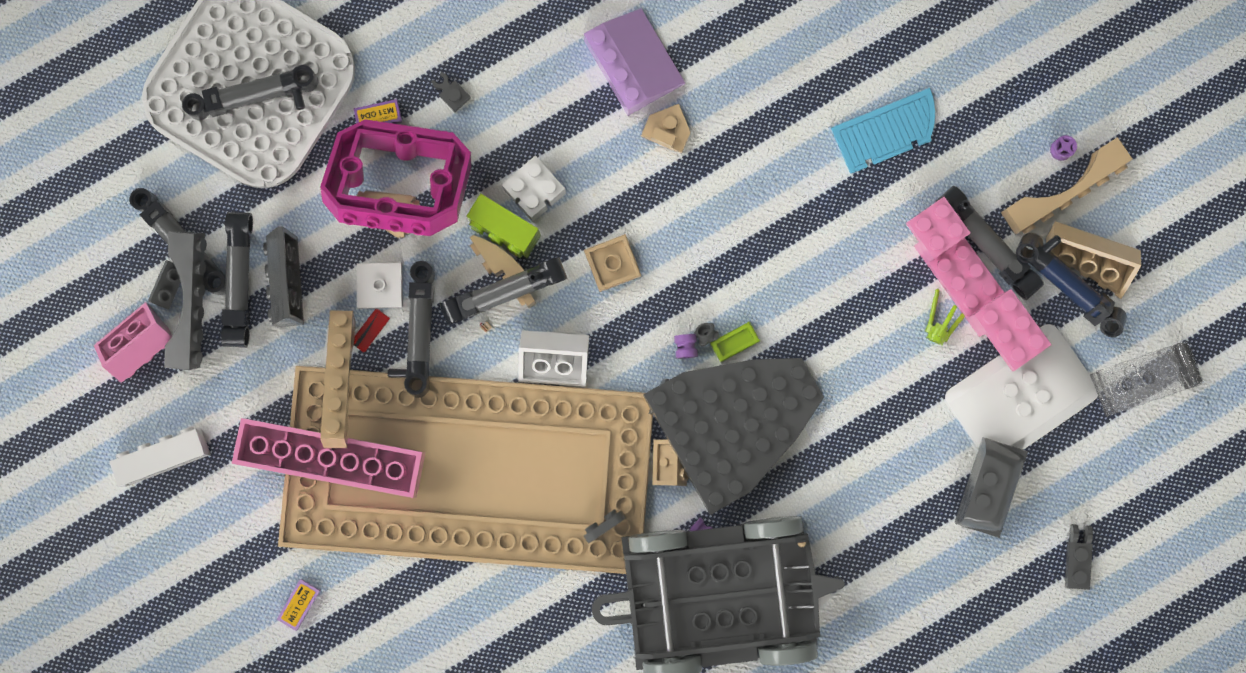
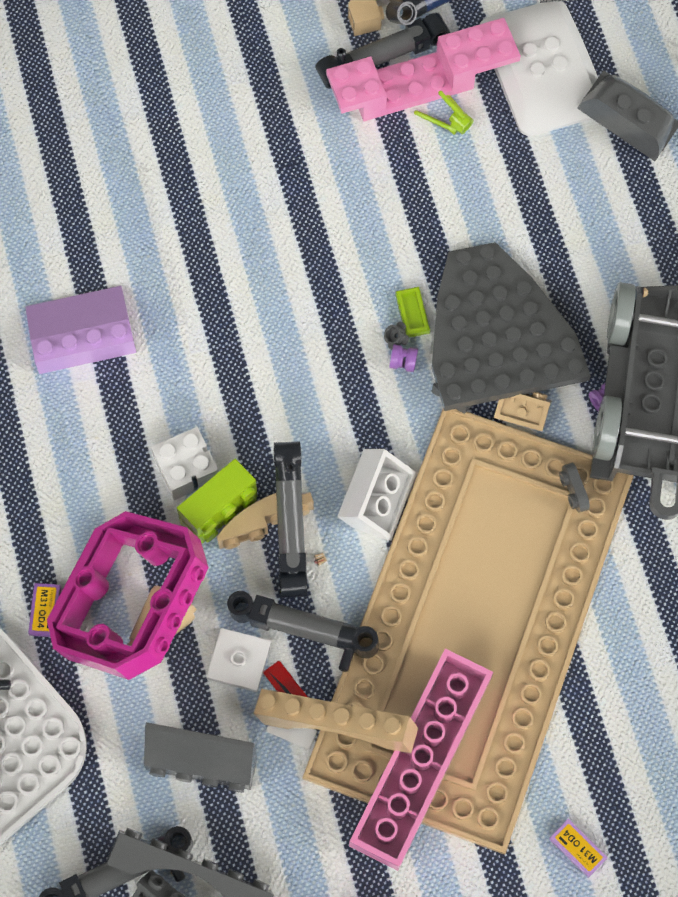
camera: 75 degrees left, 15 degrees down
piece [221,212,253,348] -> none
dark grey plate [431,72,471,113] -> none
tan plate [584,234,641,292] -> none
tan plate [641,104,691,154] -> none
medium azure piece [831,88,935,174] -> none

